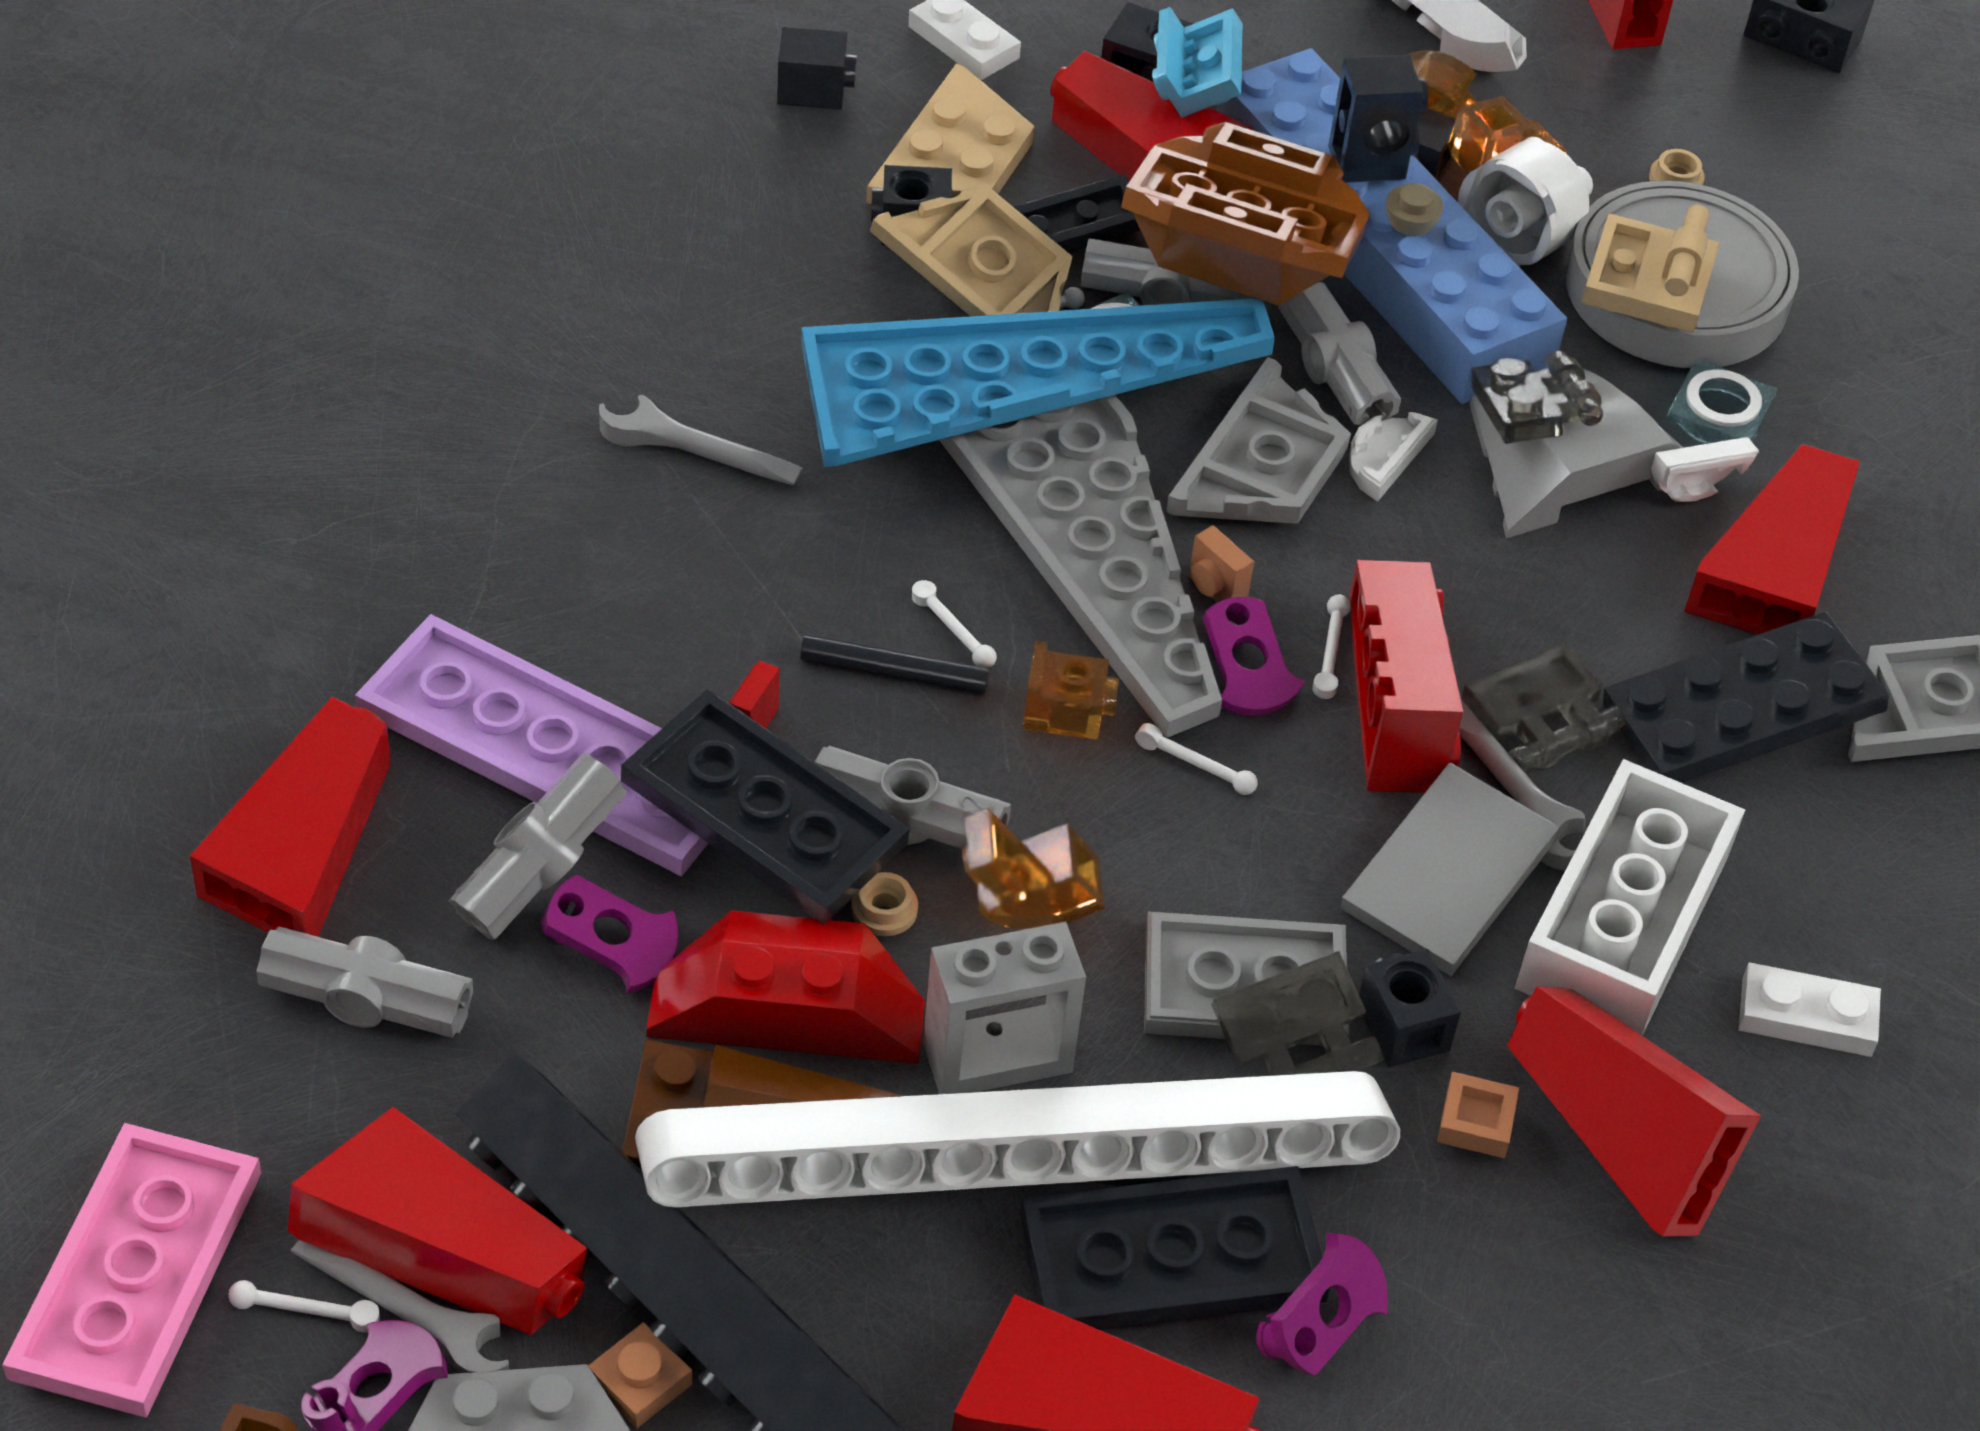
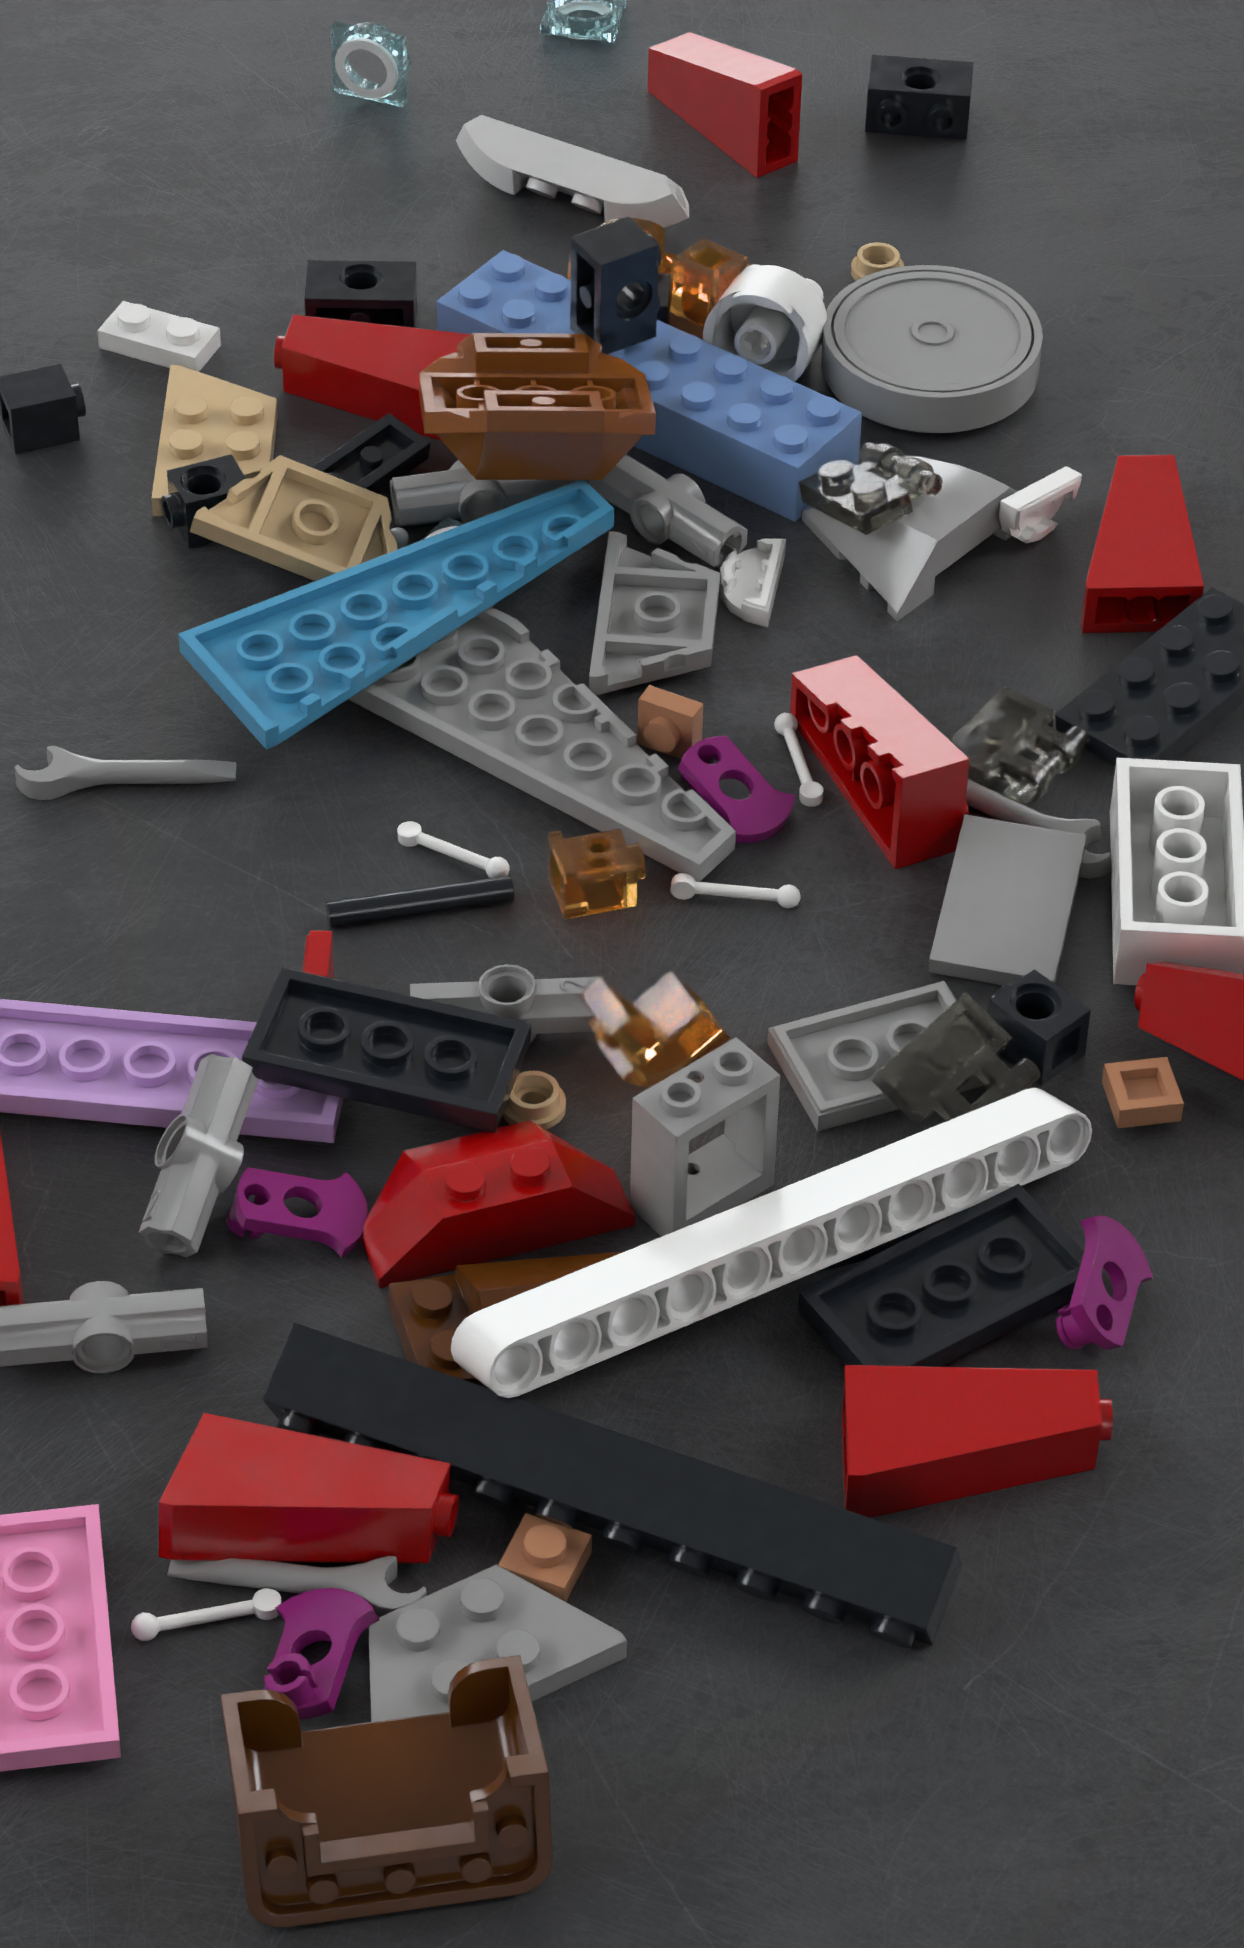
camera: 20 degrees left, 5 degrees down
medium azure bracket [1152,7,1243,118] -> none
dark tan plate [1385,183,1443,236] -> none
tan plate [1581,204,1720,333] -> none
clear light blue piece [1666,360,1778,444] -> none

